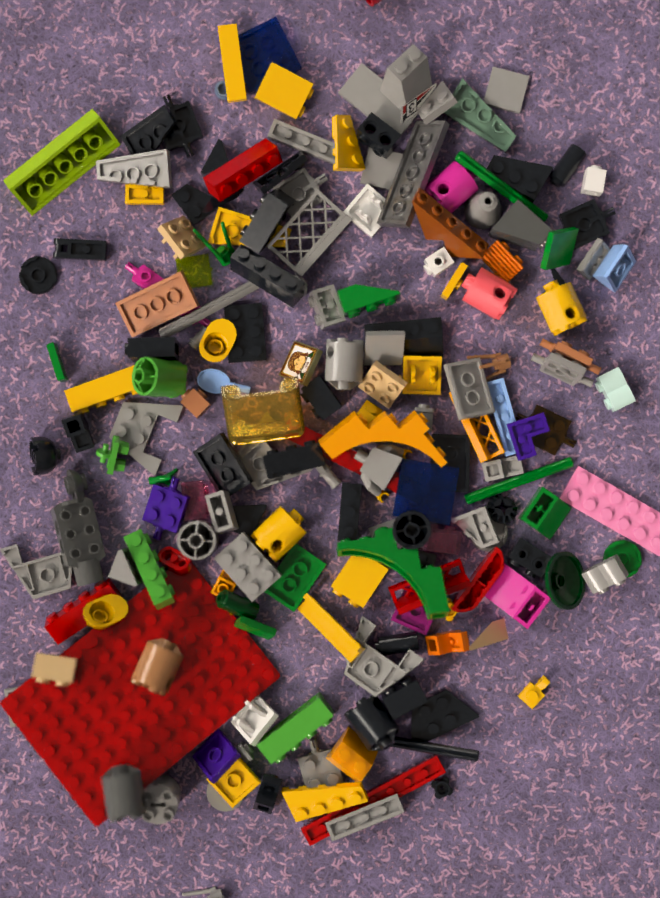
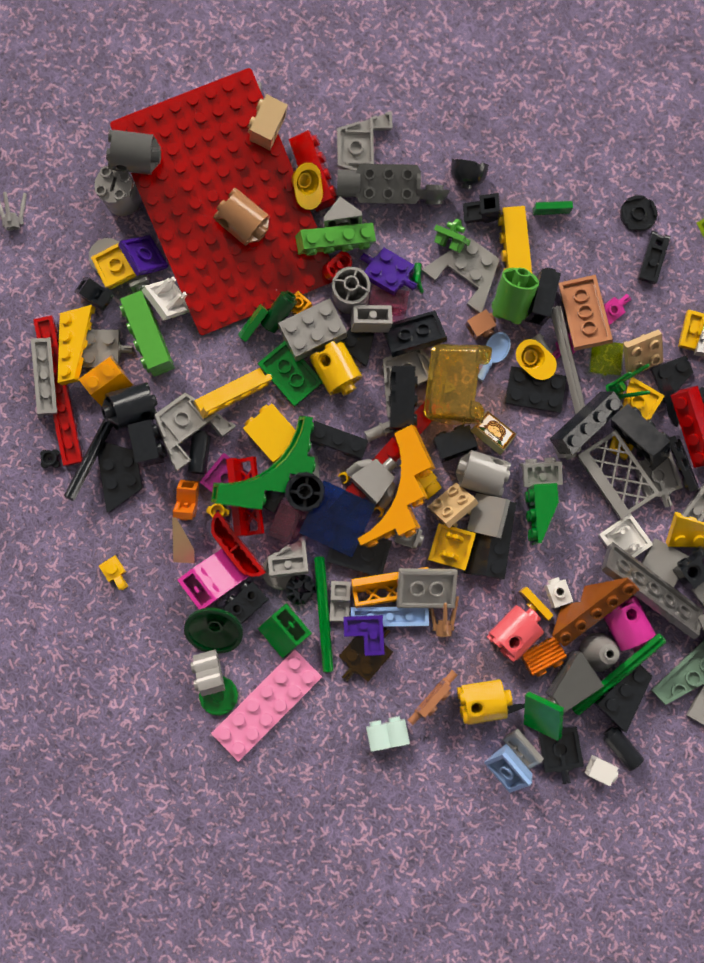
camera: 100 degrees right, 5 degrees down
light grey plate [531,352,594,387] -> none

